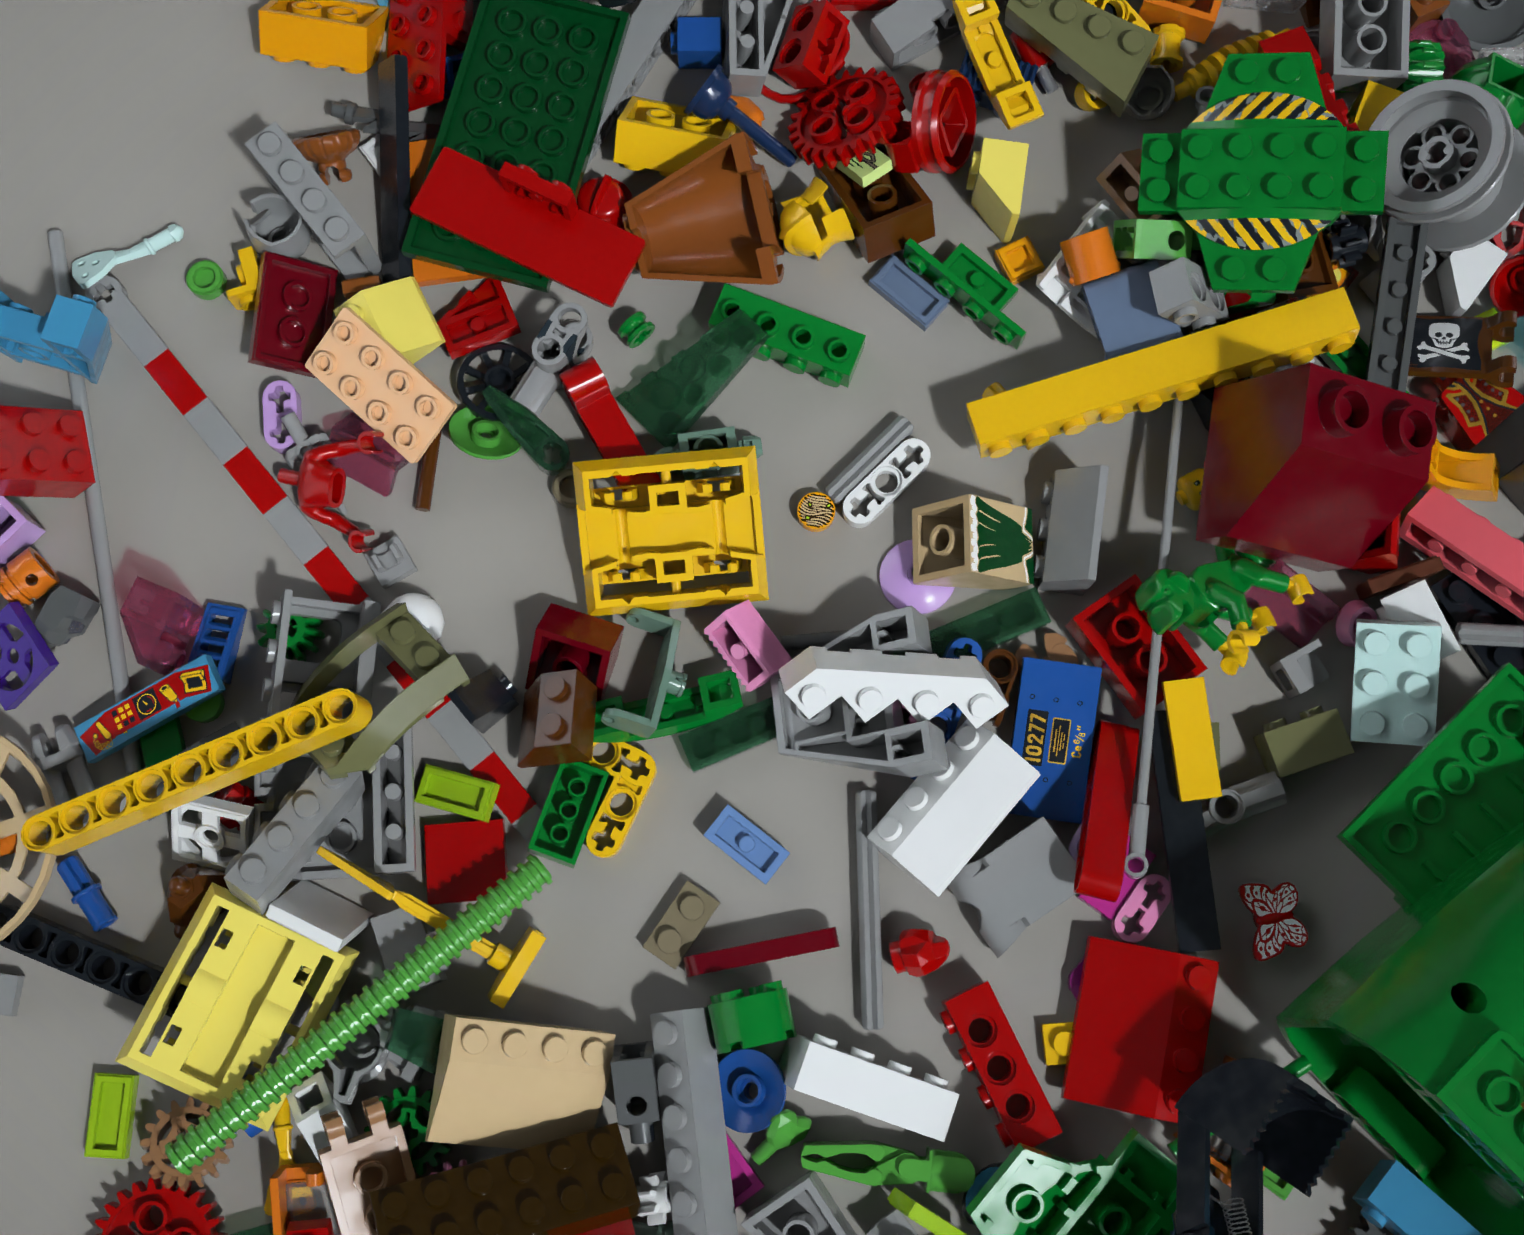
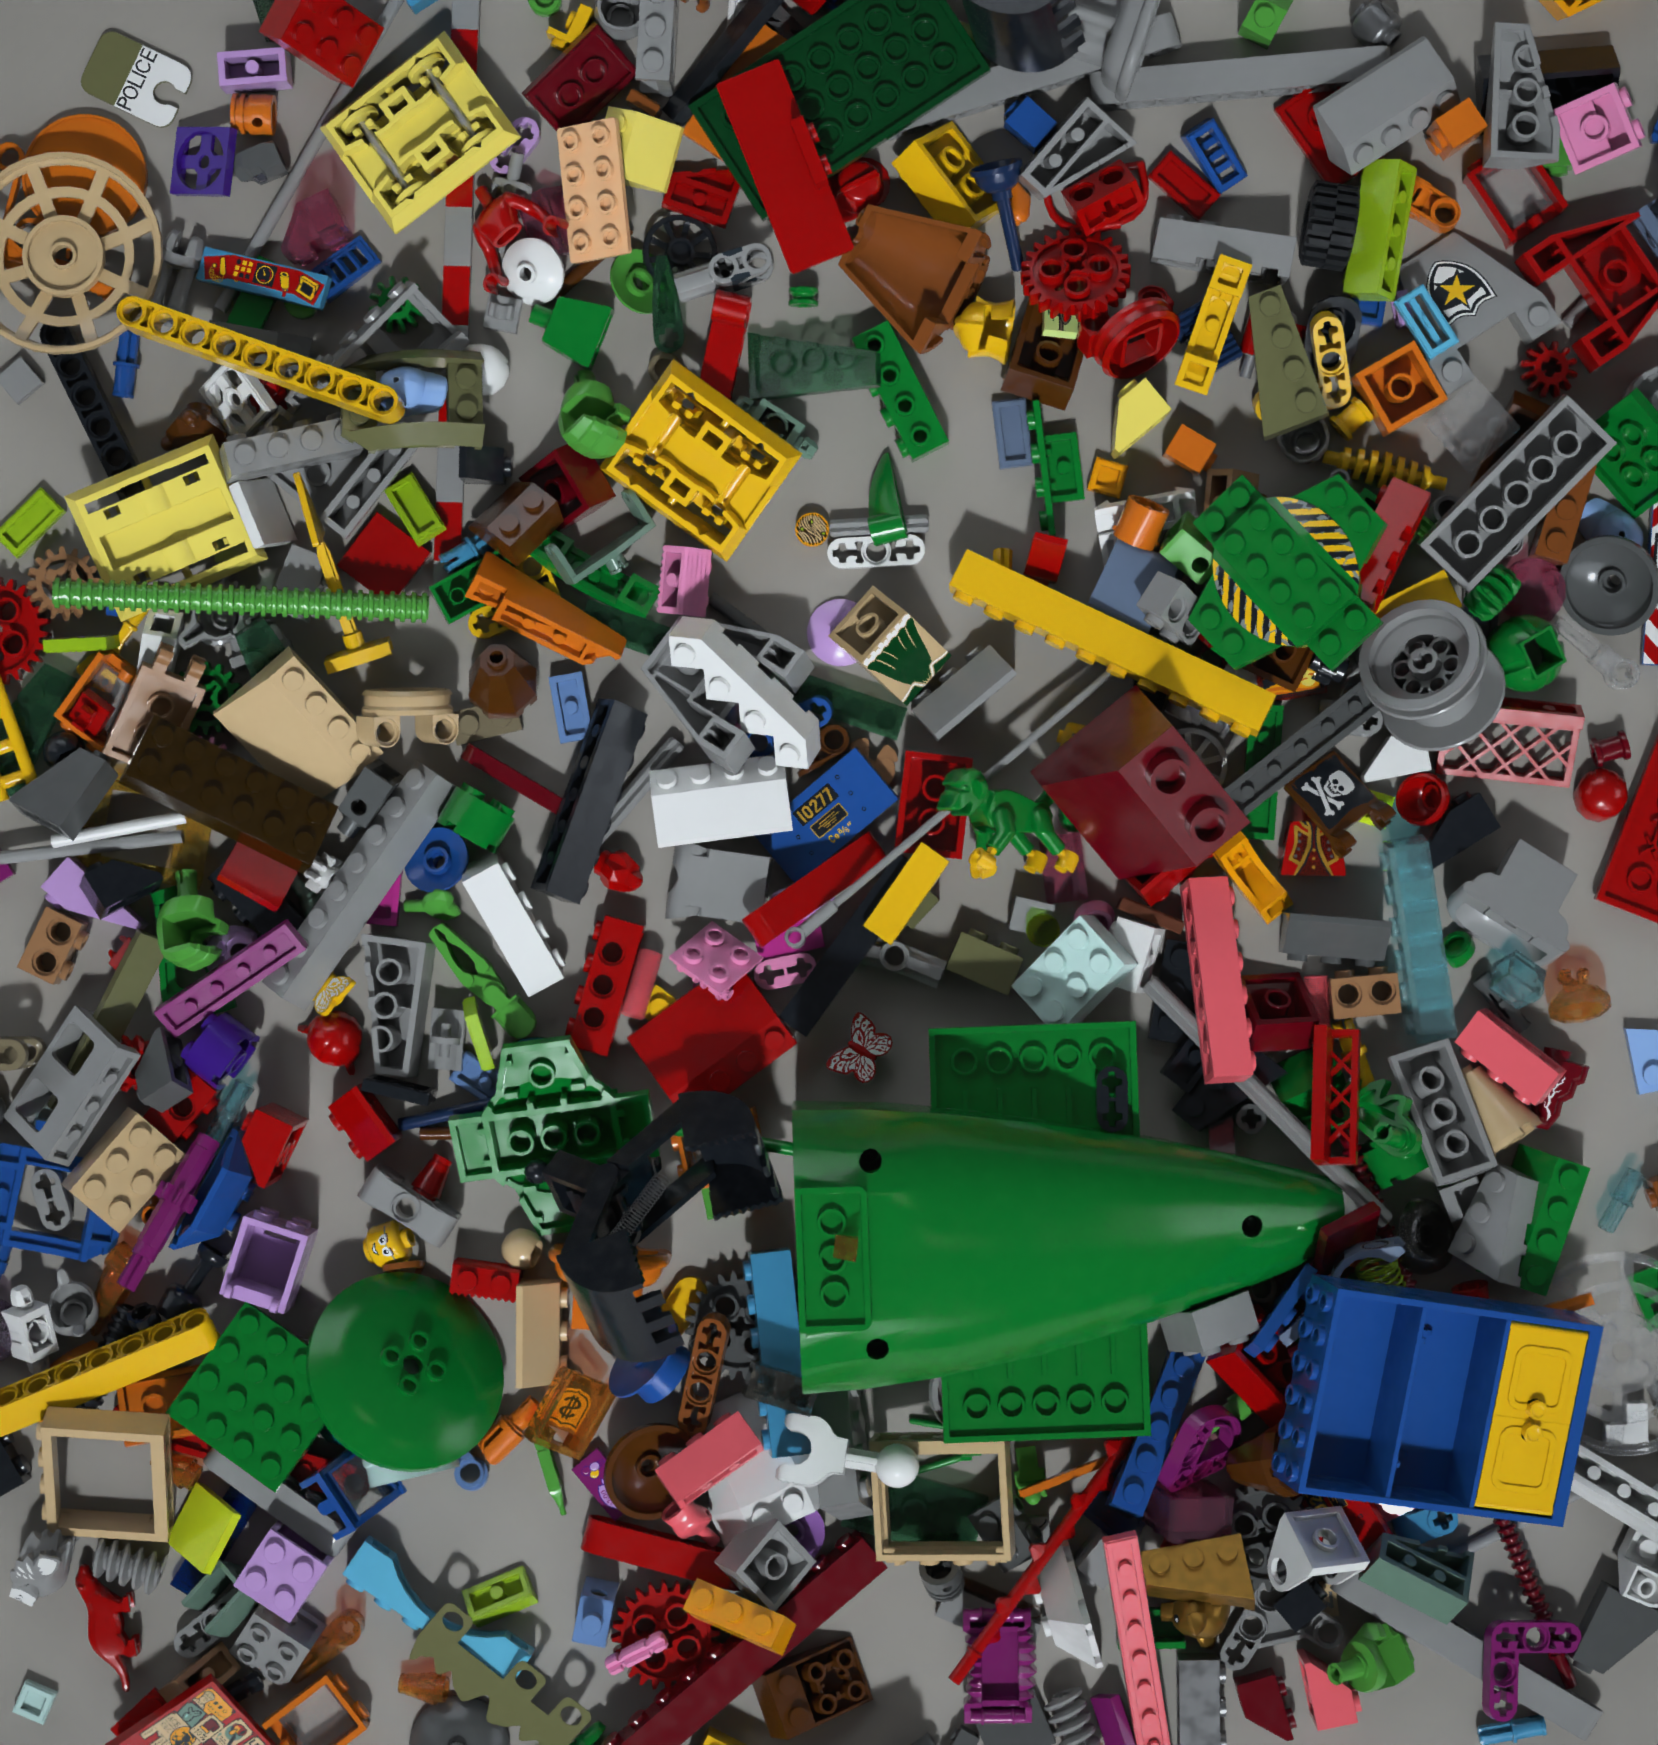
camera: 40 degrees right, 10 degrees up
none -> lime tile [42,634,120,653]
none -> light yellow piece [320,31,521,234]
none -> tan piece [356,687,459,748]
none -> light blue cap [379,366,448,417]
none -> dark azure axle [438,535,492,574]
none -> orange wedge [465,552,627,665]
none -> reddish brown cone [469,644,538,719]
none -> white dish [502,237,565,305]
none -> green torso [529,296,614,371]
none -> black brick [530,698,648,905]
none -> bright green piece [558,369,631,459]
none -> coral piece [620,948,663,1020]
none -> bright pink hinge [669,921,764,1001]
none -> green piece [867,452,908,547]
none -> red slope [1023,532,1068,587]
none -> clear neon green tile [1026,913,1060,947]
none -> orange brick [1162,424,1218,477]

